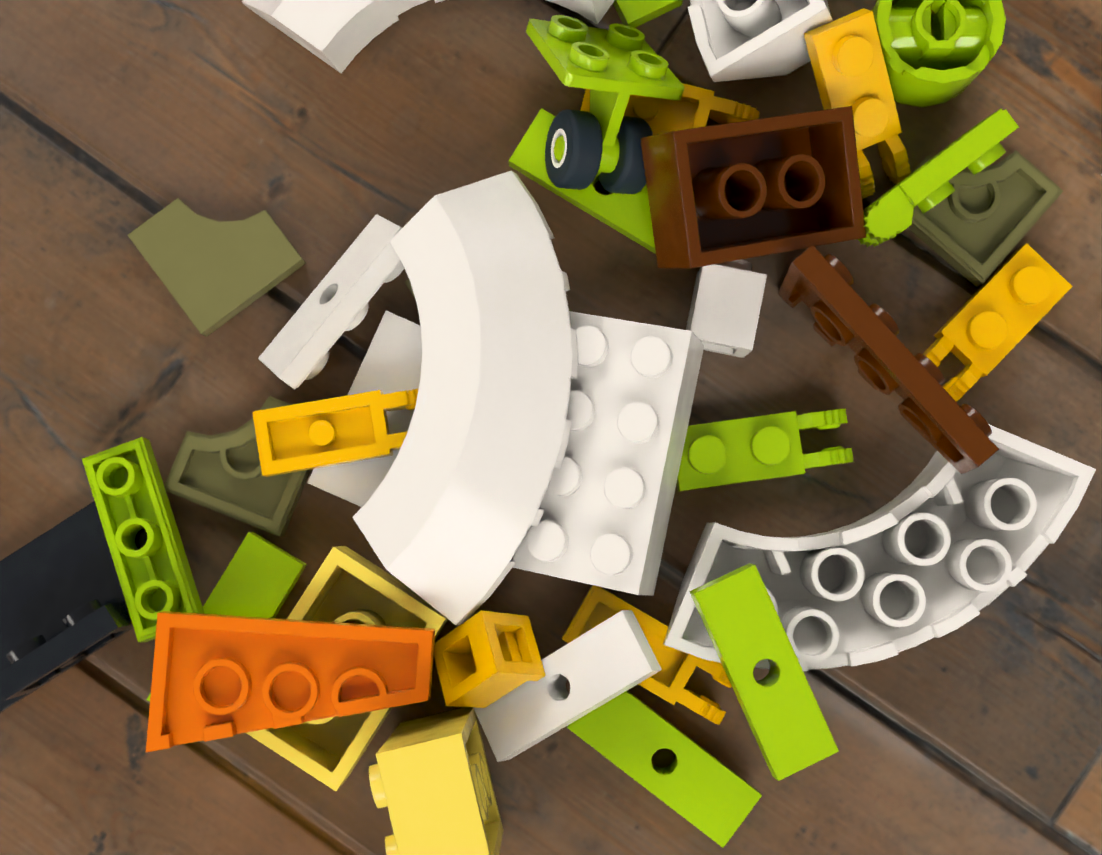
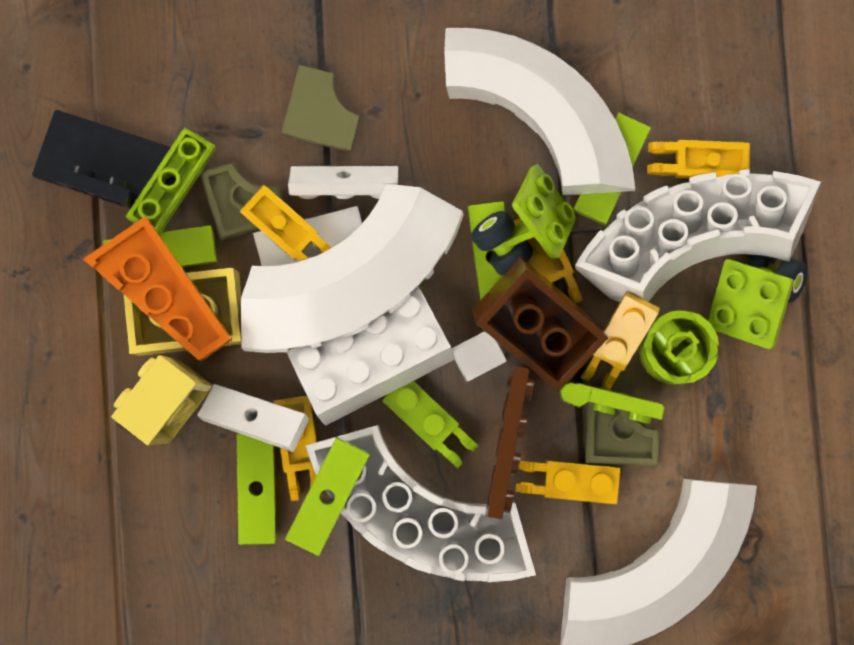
camera: 45 degrees right, 0 degrees up
yellow brick [434,610,546,708] -> none

